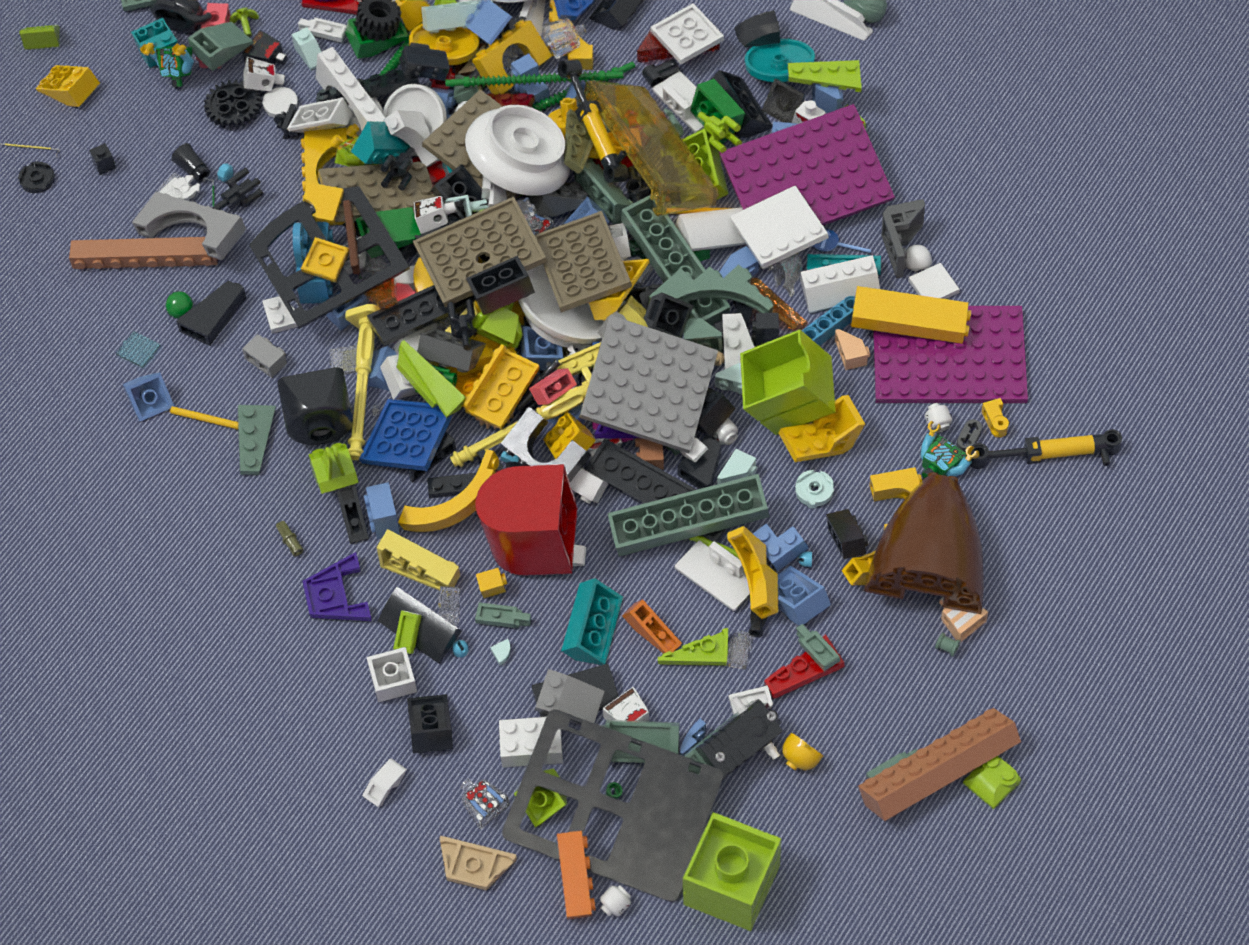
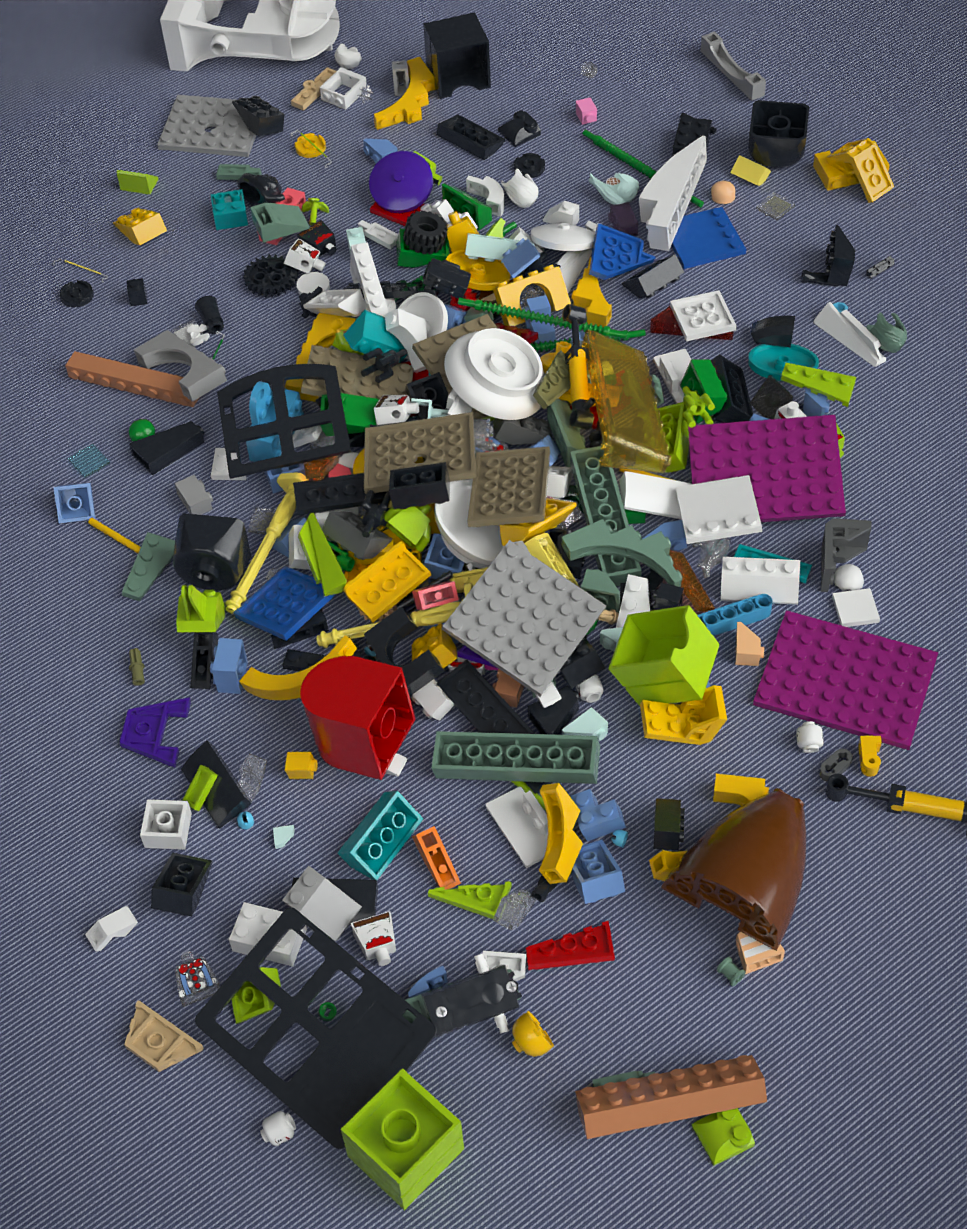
camera: 20 degrees right, 5 degrees down
torso [140,43,194,87] -> none
black plant [212,167,264,210] -> none
medium azure tile [217,163,234,182] -> none
yellow tile [301,237,349,282] -> none
yellow tile [303,182,344,224] -> none
reddish brown tile [343,200,361,275] -> none
light yellow wedge [377,529,460,595] -> none
sand green hinge [475,603,532,628] -> none
clear torso [542,19,586,59] -> none
orange brick [557,831,596,920] -> none
sand green panel [602,720,680,763] -> none
black piece [642,59,679,88] -> none
black slope [644,292,694,338] -> none
light aqua plate [795,470,834,508] -> none
sand green hinge [796,624,840,671] -> none
piece [813,229,871,253] -> none
yellow brick [851,286,971,344] -> none
torso [920,421,979,479] -> none

